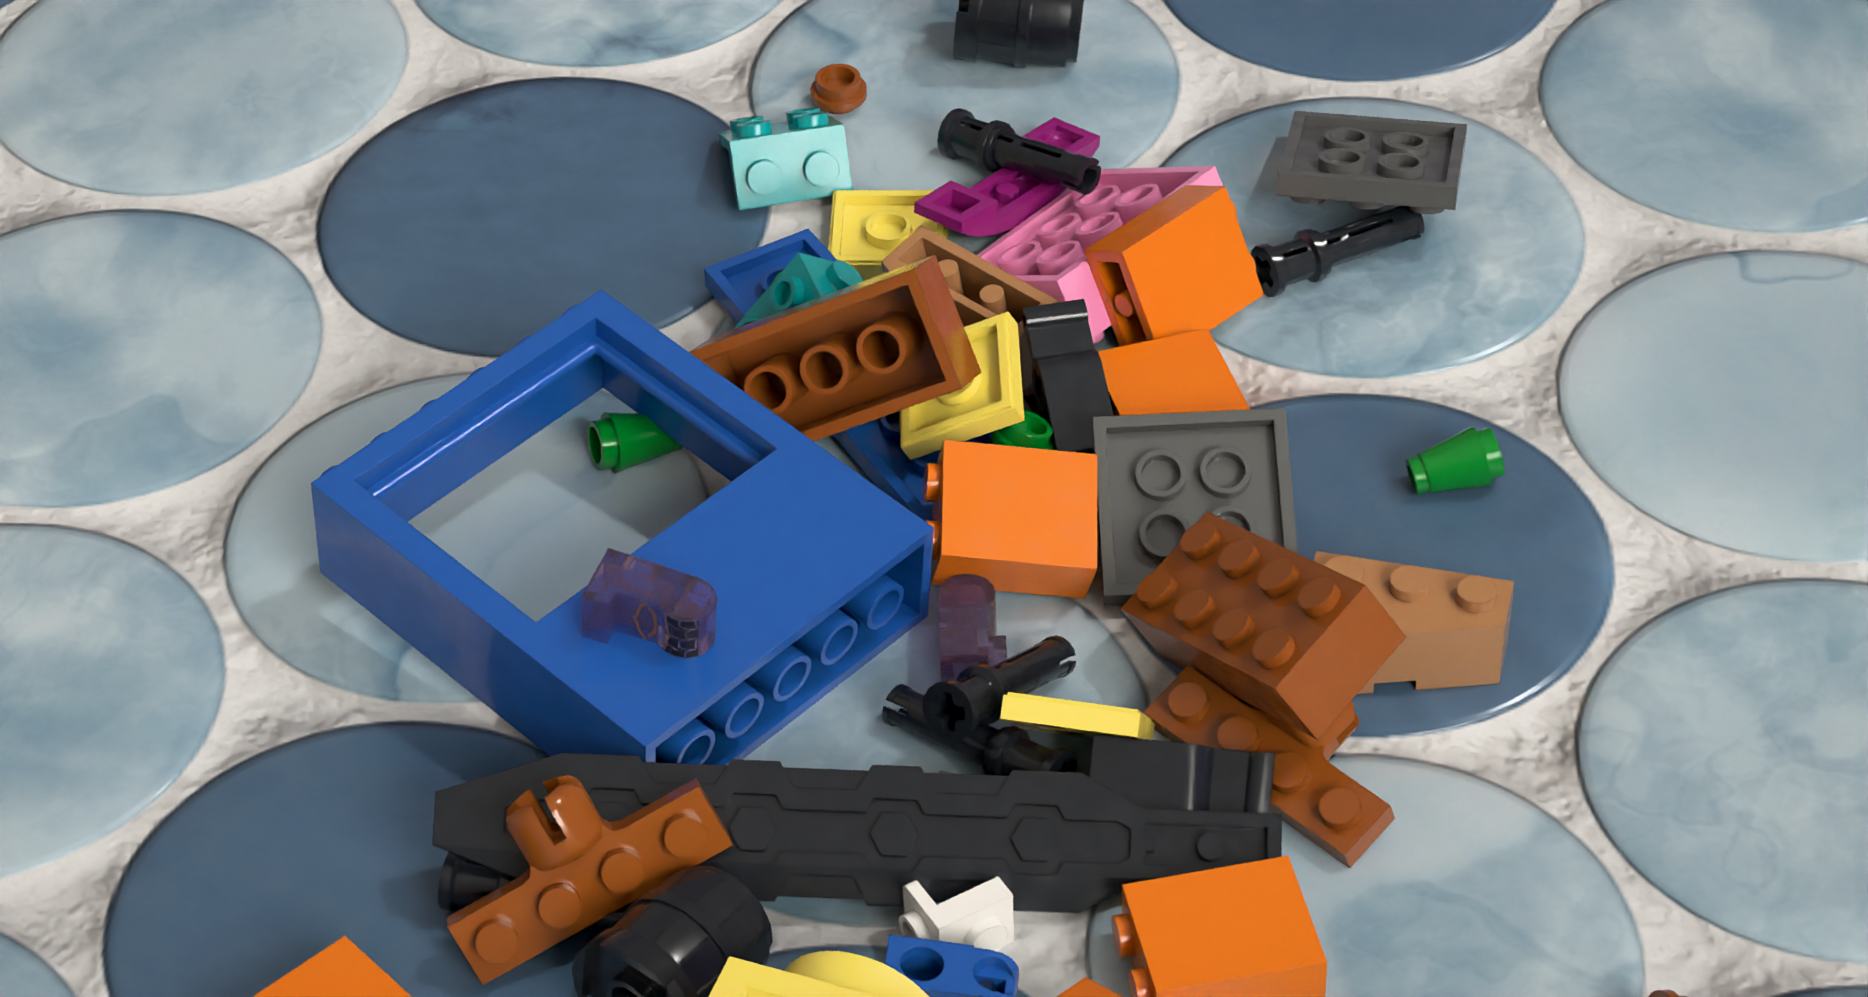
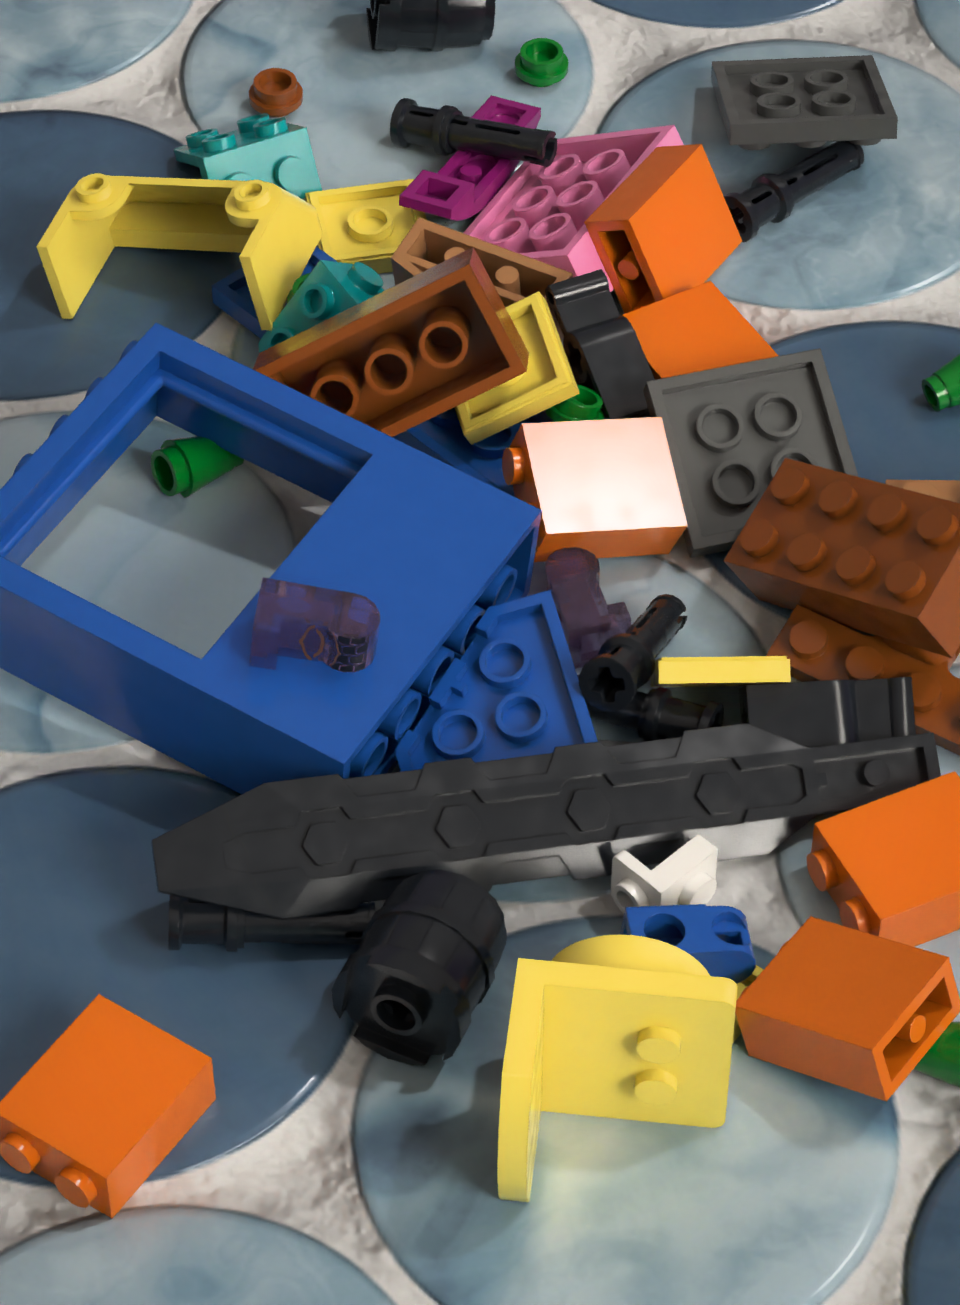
camera: 15 degrees left, 5 degrees up
dark orange plate [446,775,733,985] -> none
none -> light yellow windscreen [36,173,322,331]
none -> blue plate [395,590,598,772]
none -> green plate [515,38,568,87]

